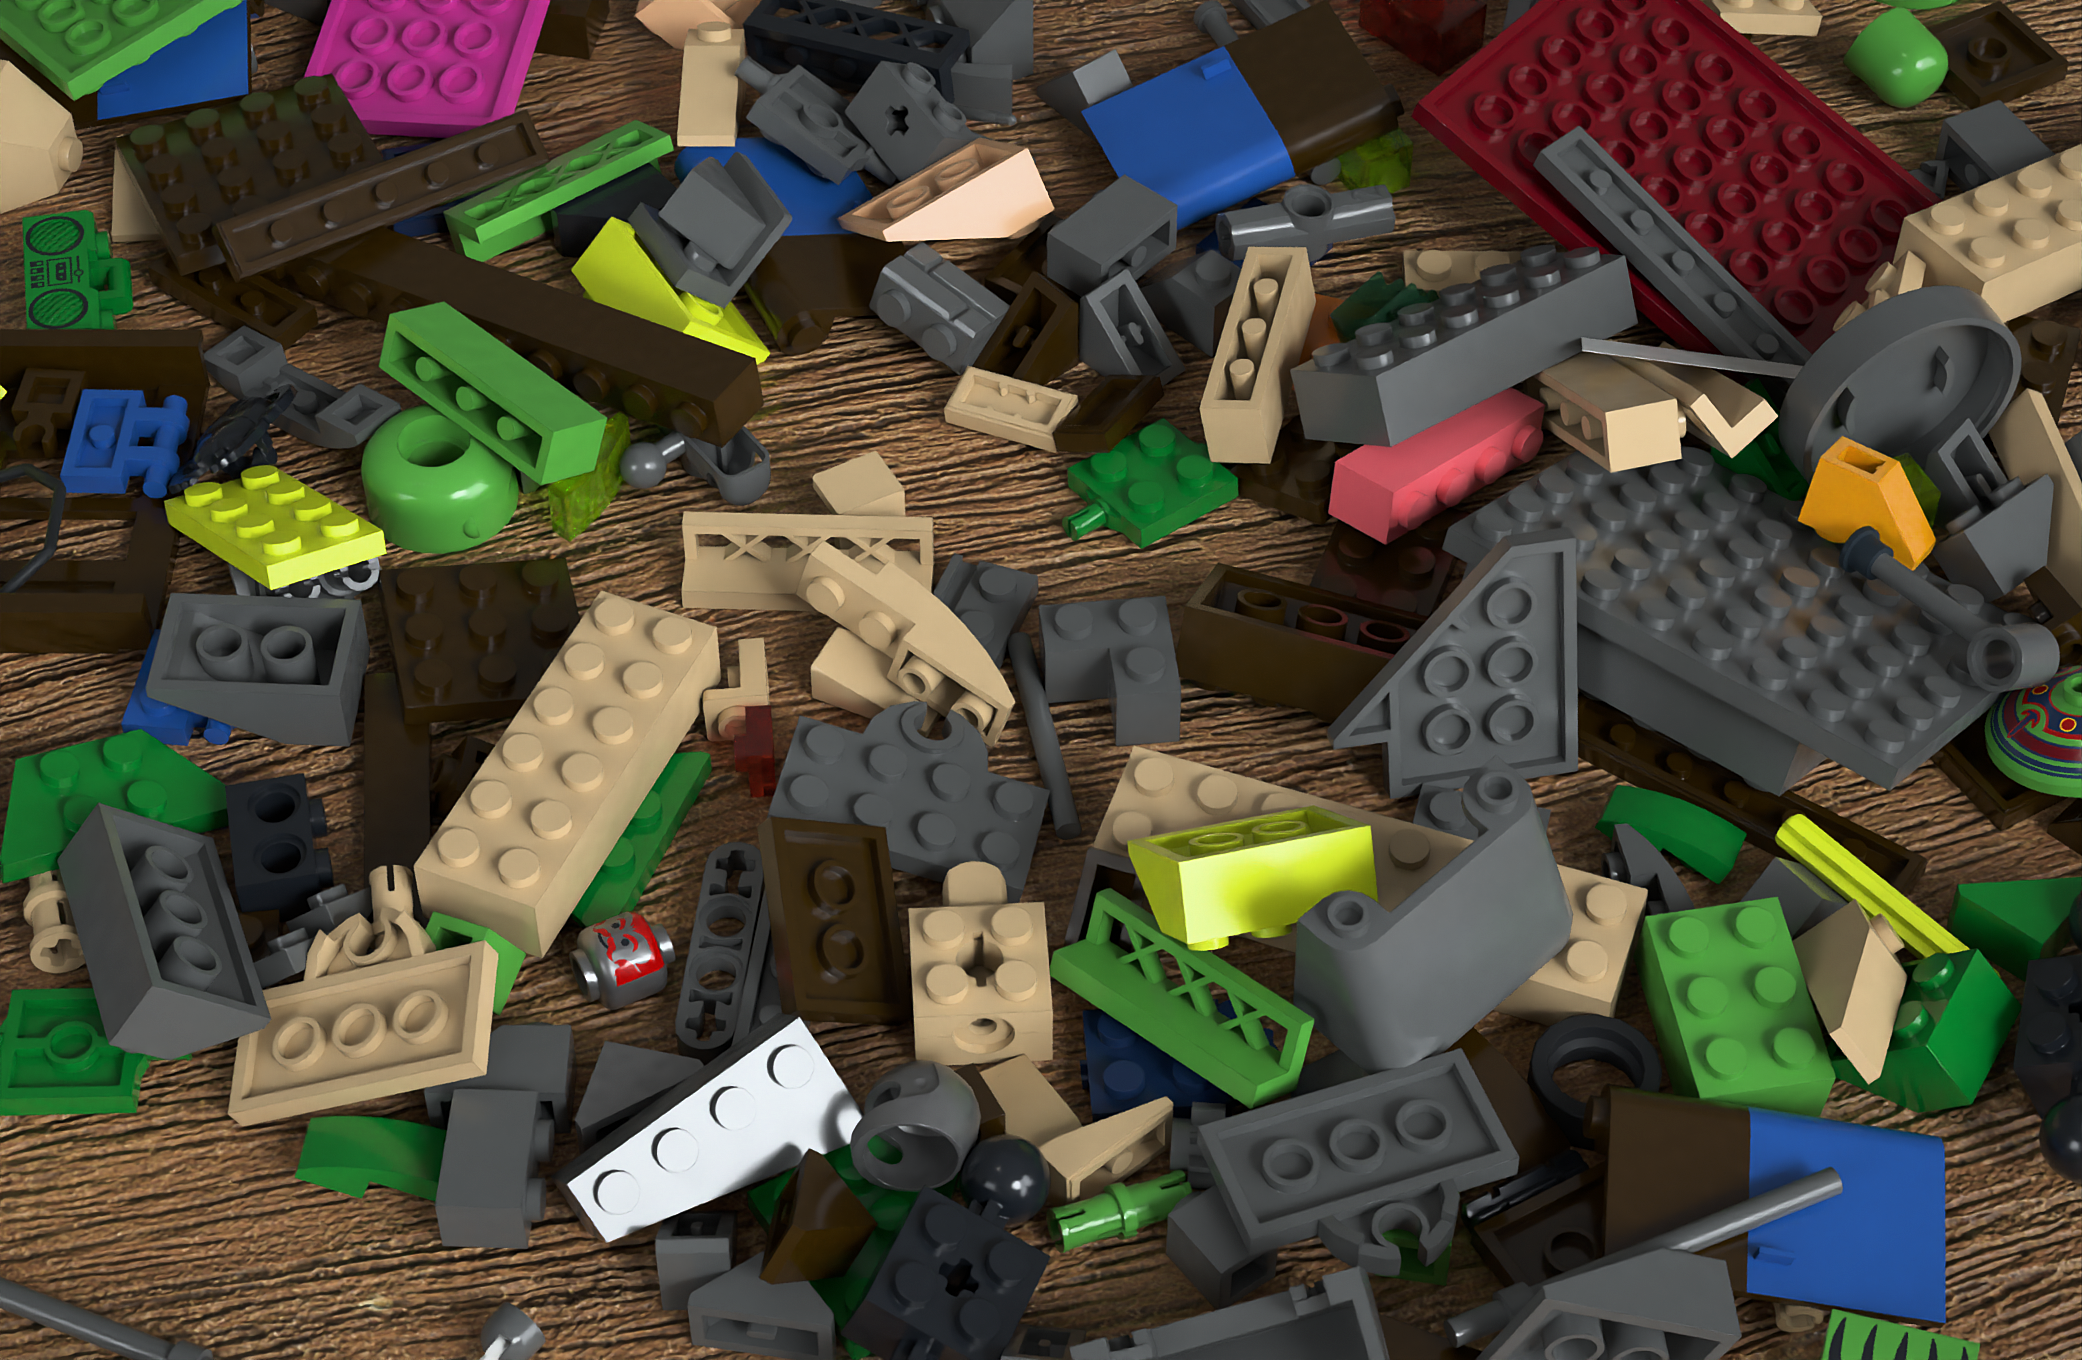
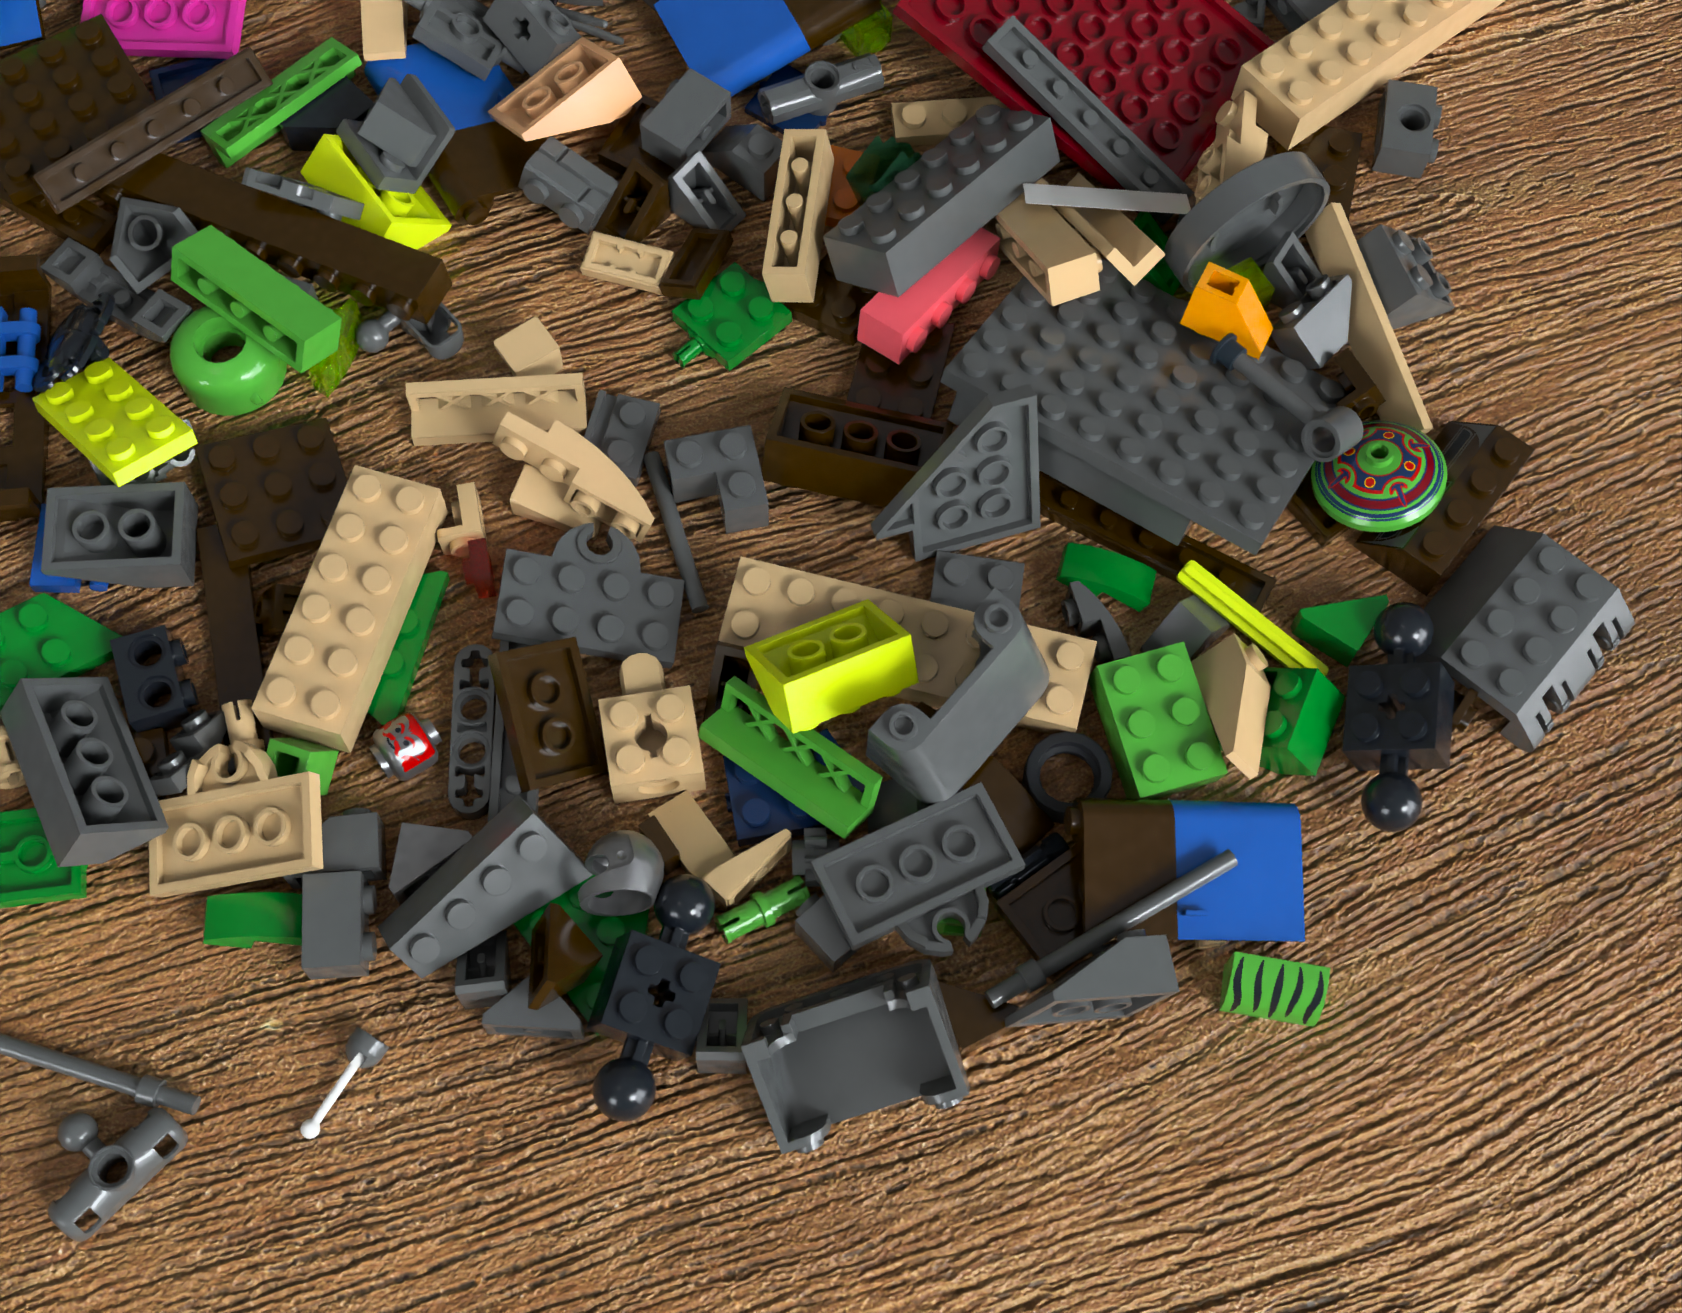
camera: 10 degrees left, 20 degrees up
none -> dark grey slope [109,197,199,294]
none -> dark grey wing [241,167,364,221]

